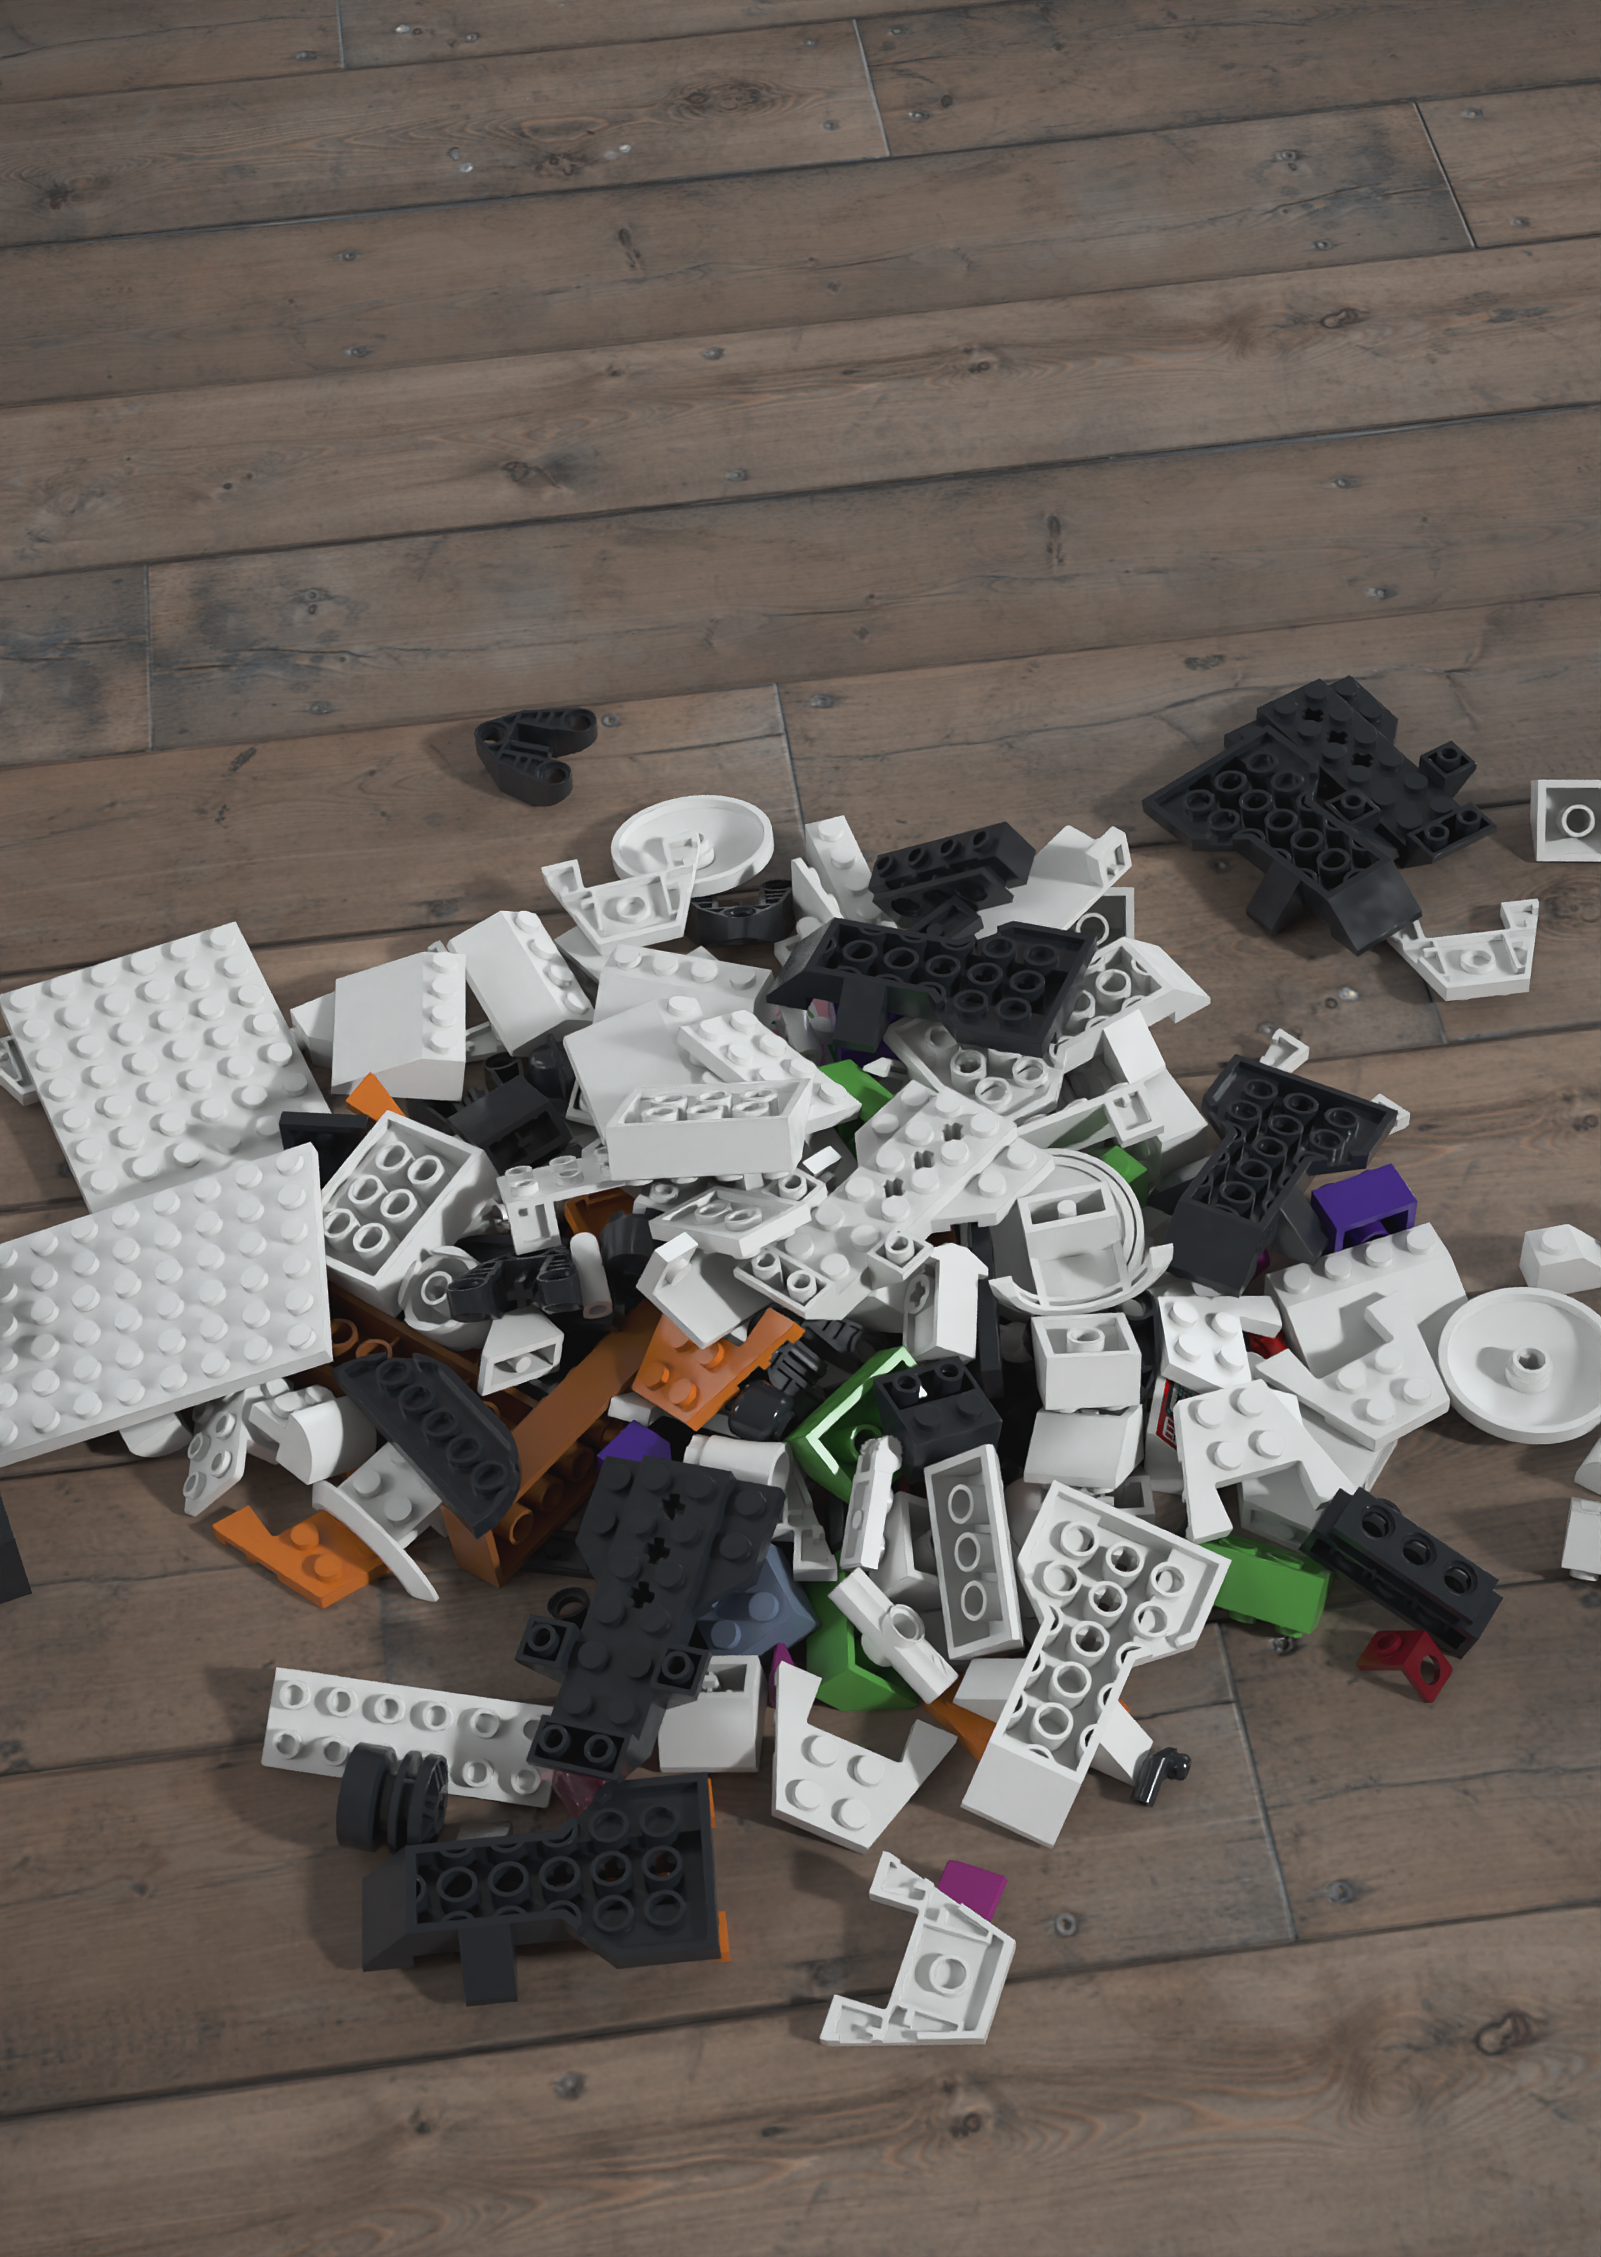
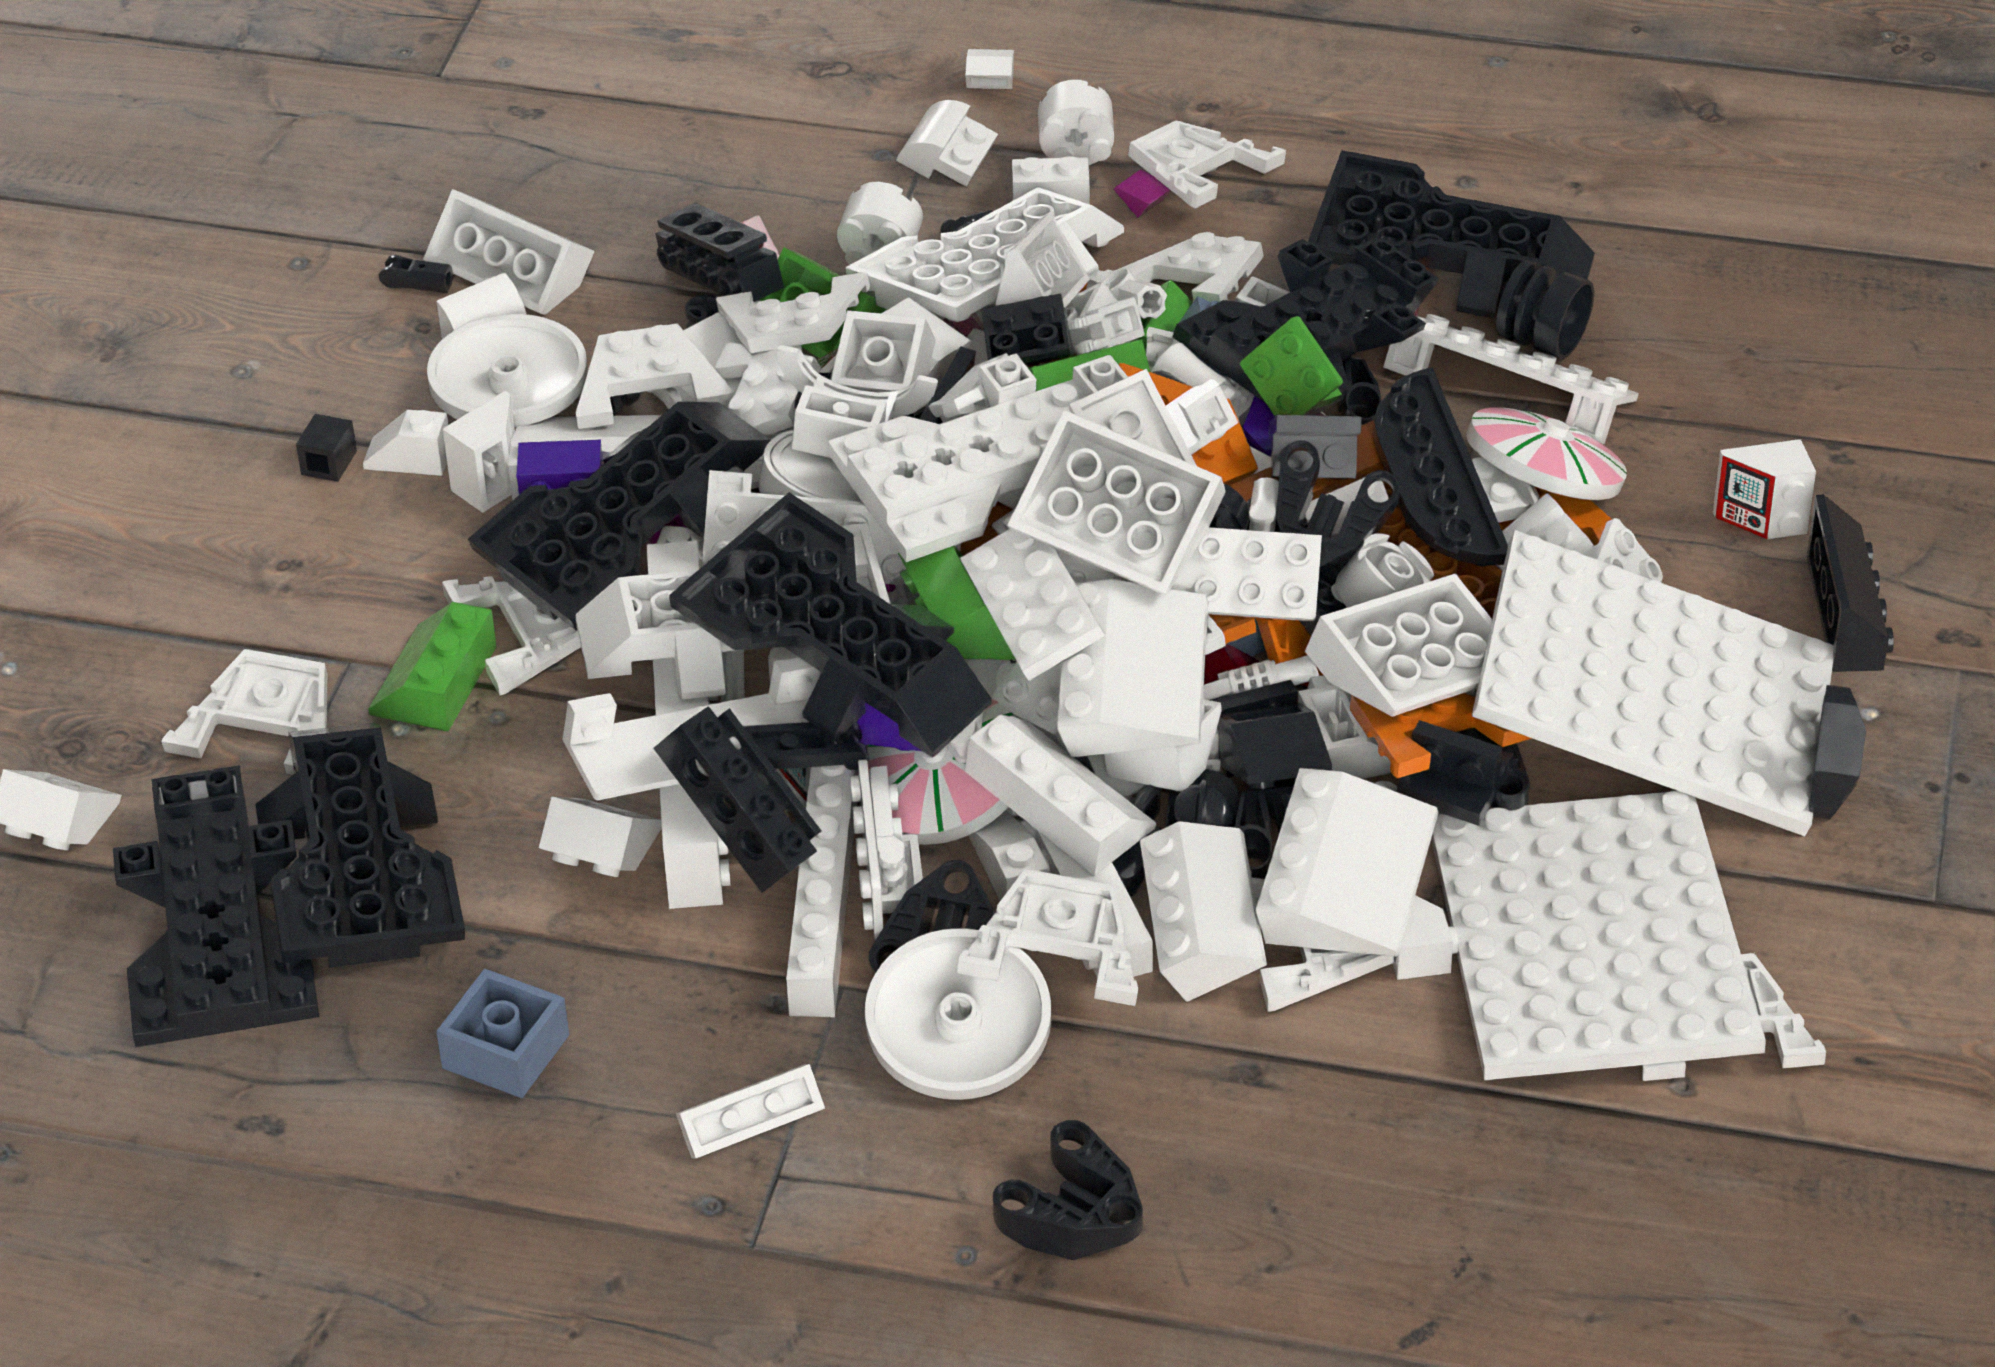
camera: 160 degrees left, 5 degrees down
none -> bright green slope [368,602,497,732]
none -> sand blue brick [436,969,569,1098]
none -> white slope [442,391,515,513]
none -> white plate [676,1064,825,1158]
none -> white brick [837,182,923,265]
none -> white brick [896,100,998,187]
none -> white piece [966,49,1014,89]
none -> white slope [1012,156,1090,204]
none -> white brick [1038,80,1114,165]
none -> bright green bracket [1240,316,1343,416]
none -> bracket [1268,415,1361,479]
none -> dish [1466,407,1627,500]
none -> white slope [1713,439,1816,539]

